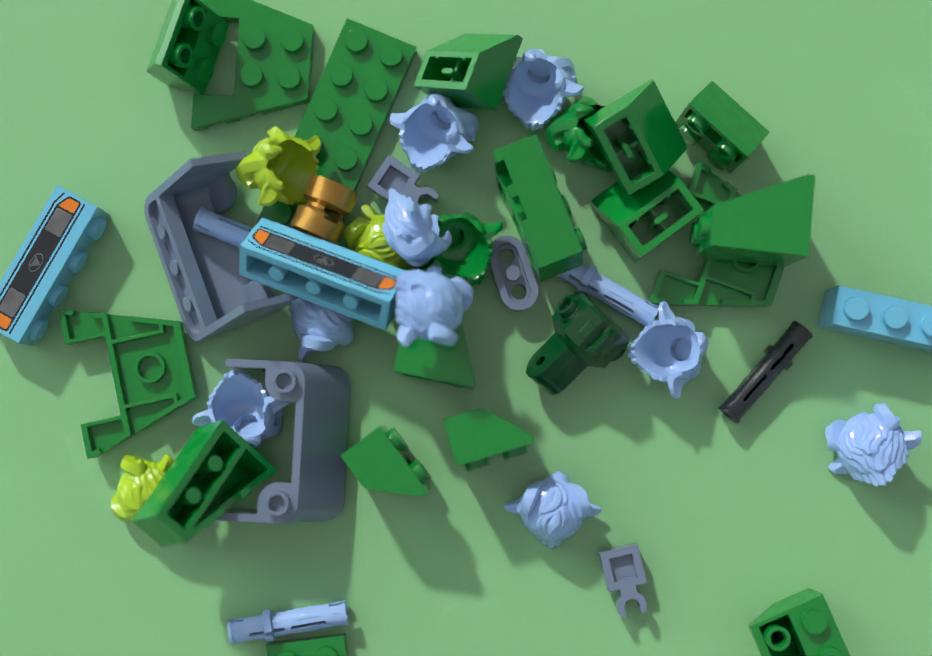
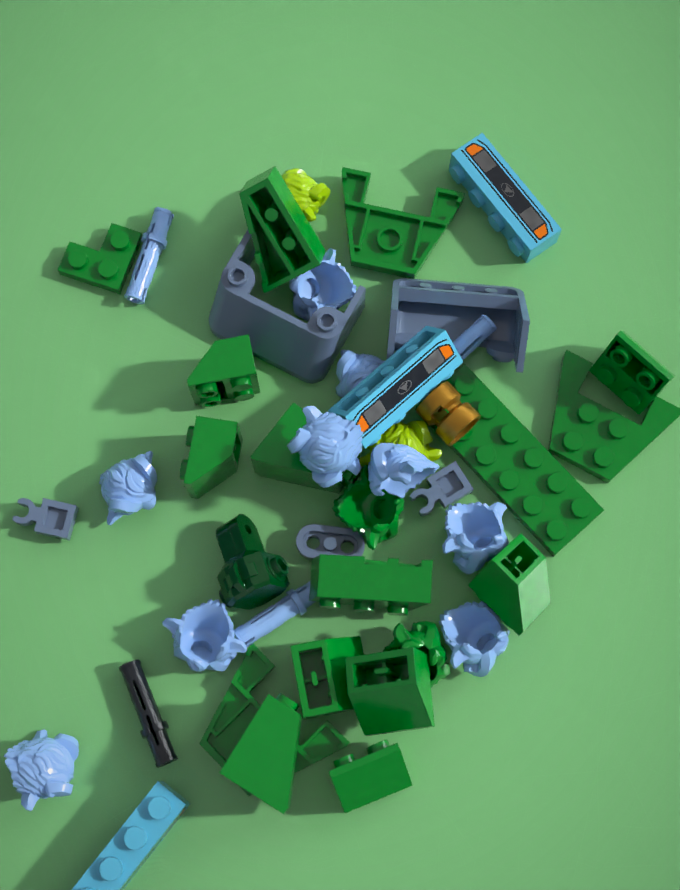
camera: 120 degrees right, 10 degrees down
lime hair [236,126,322,206] -> none

